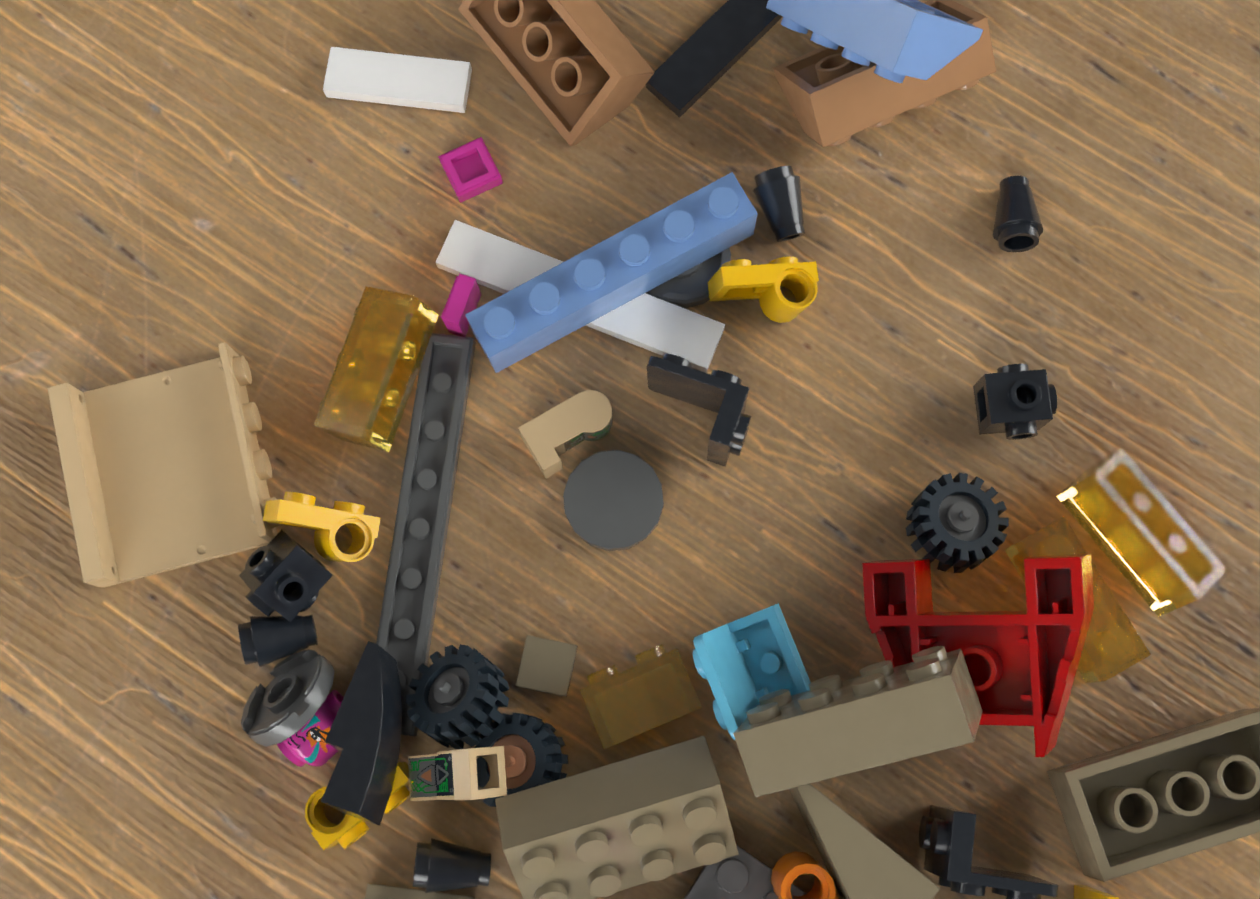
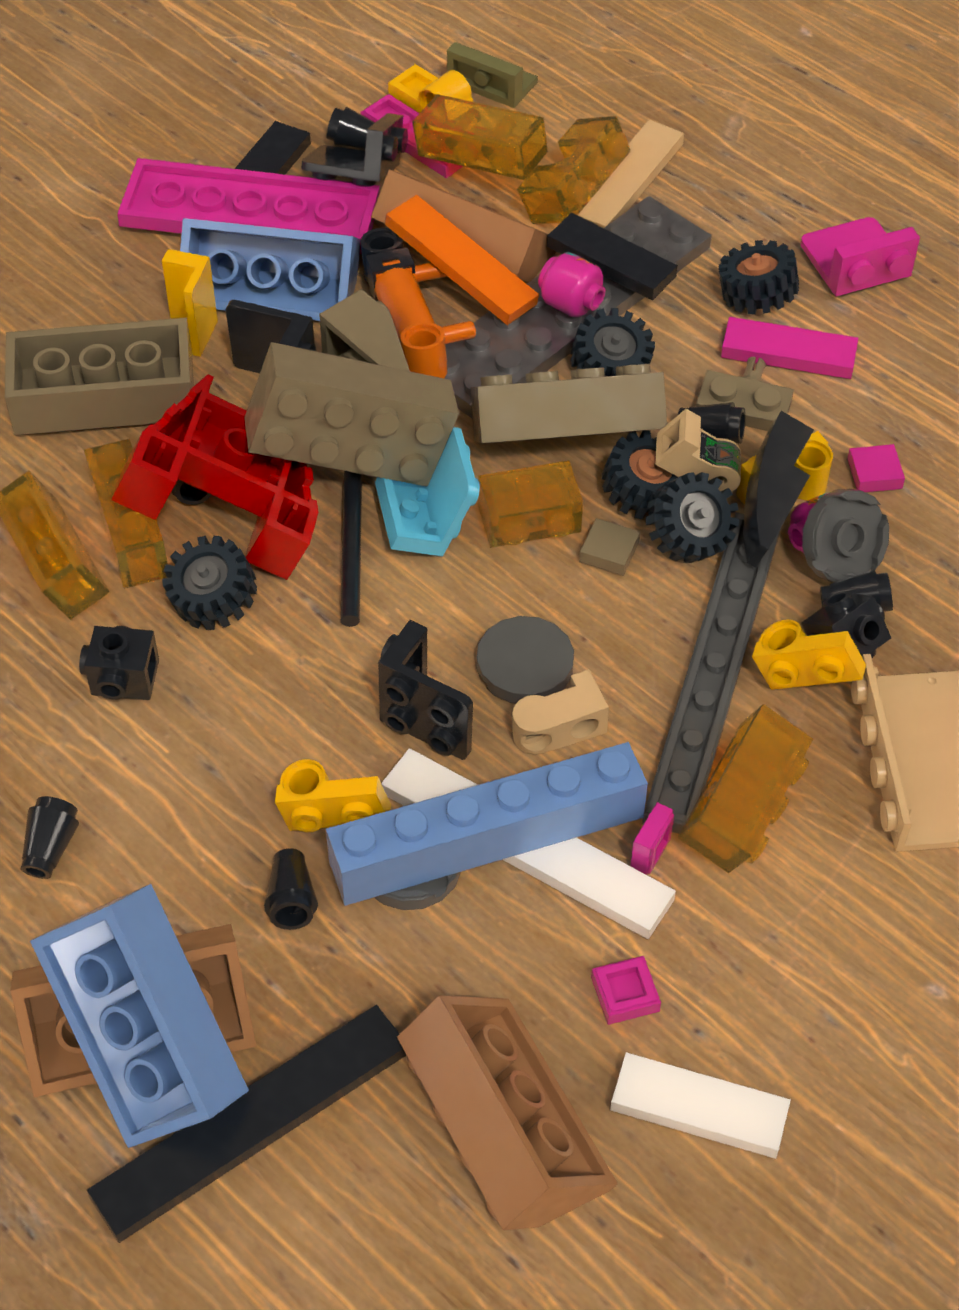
camera: 175 degrees left, 25 degrees down
none -> black bar [340,471,362,627]
none -> dark pink tile [847,444,905,492]

